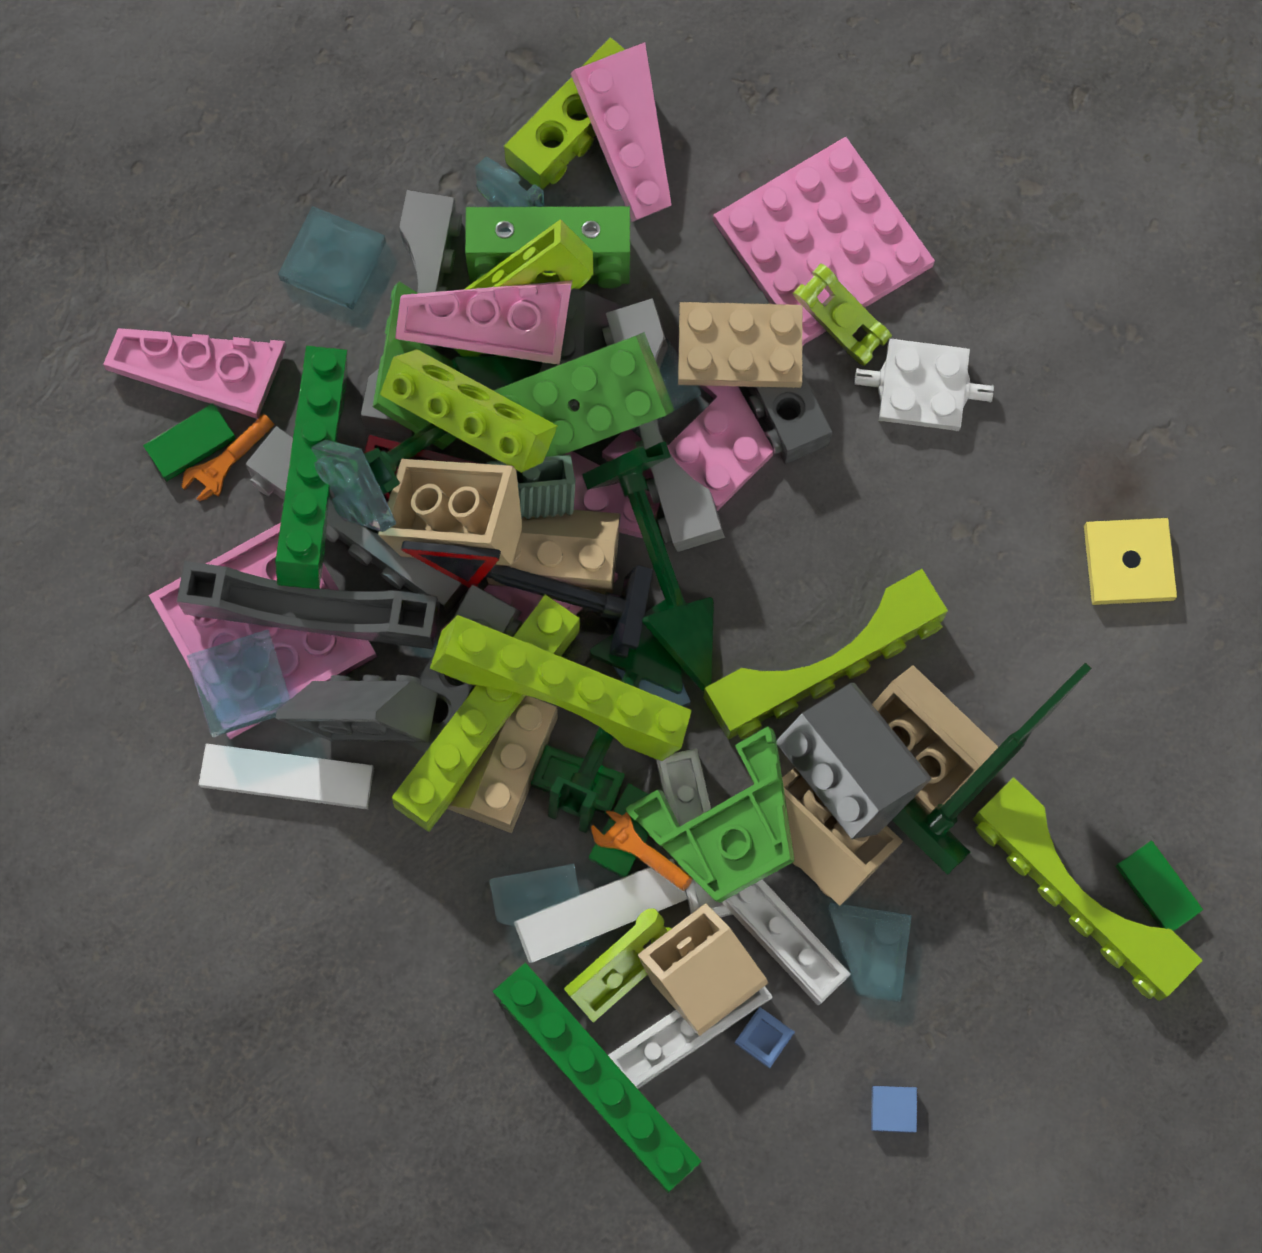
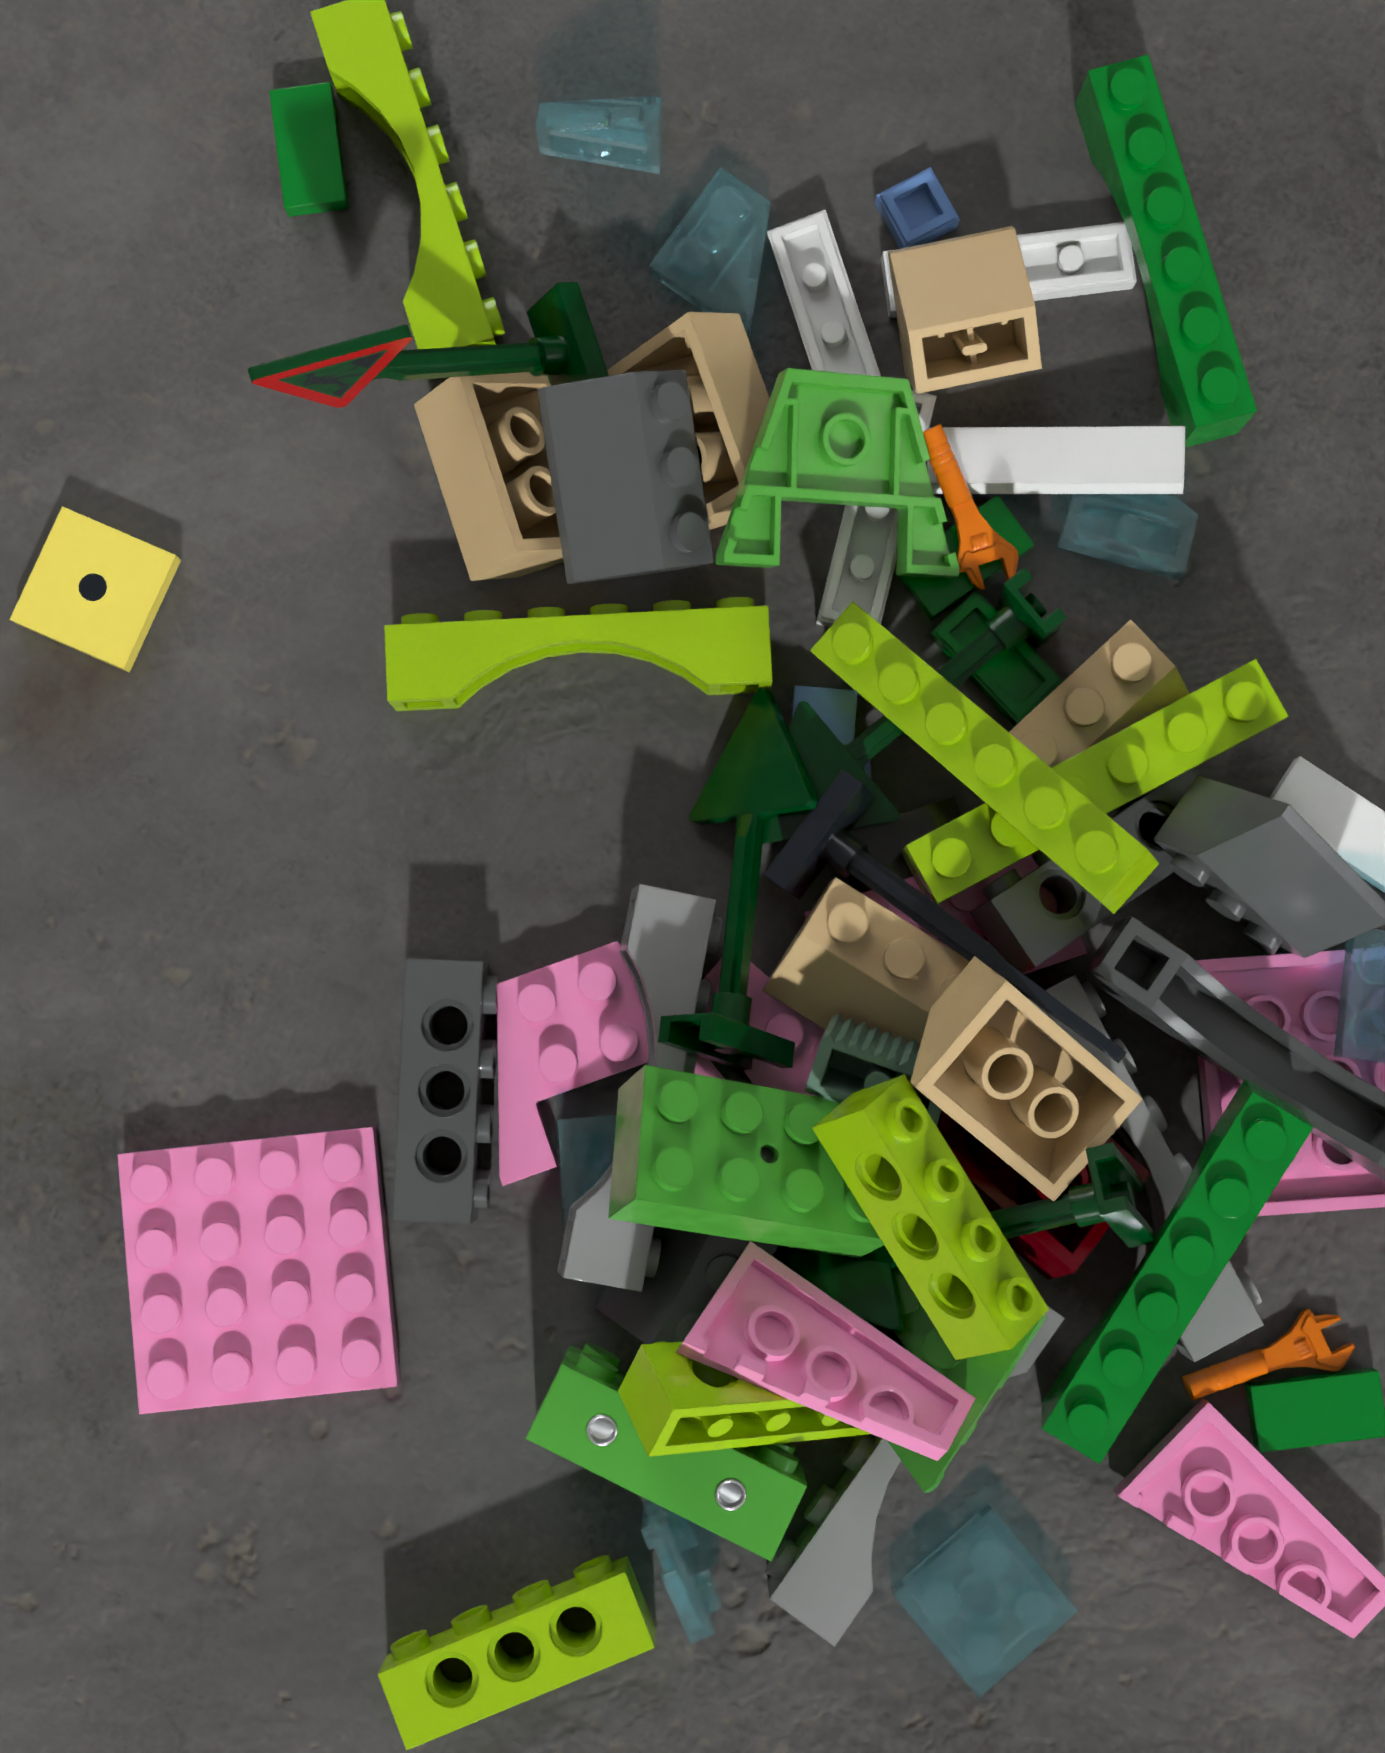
camera: 150 degrees left, 10 degrees up
clear light blue plate [311,440,397,532] -> none
lime plate [564,908,671,1023] -> none
bright pink wing [571,42,671,222] -> none
tan plate [678,302,803,388] -> none
lime plate [792,263,892,366] -> none
white plate [854,338,994,431] -> none
medium blue tile [871,1086,917,1133] -> none
none -> clear light blue wing [535,96,665,174]

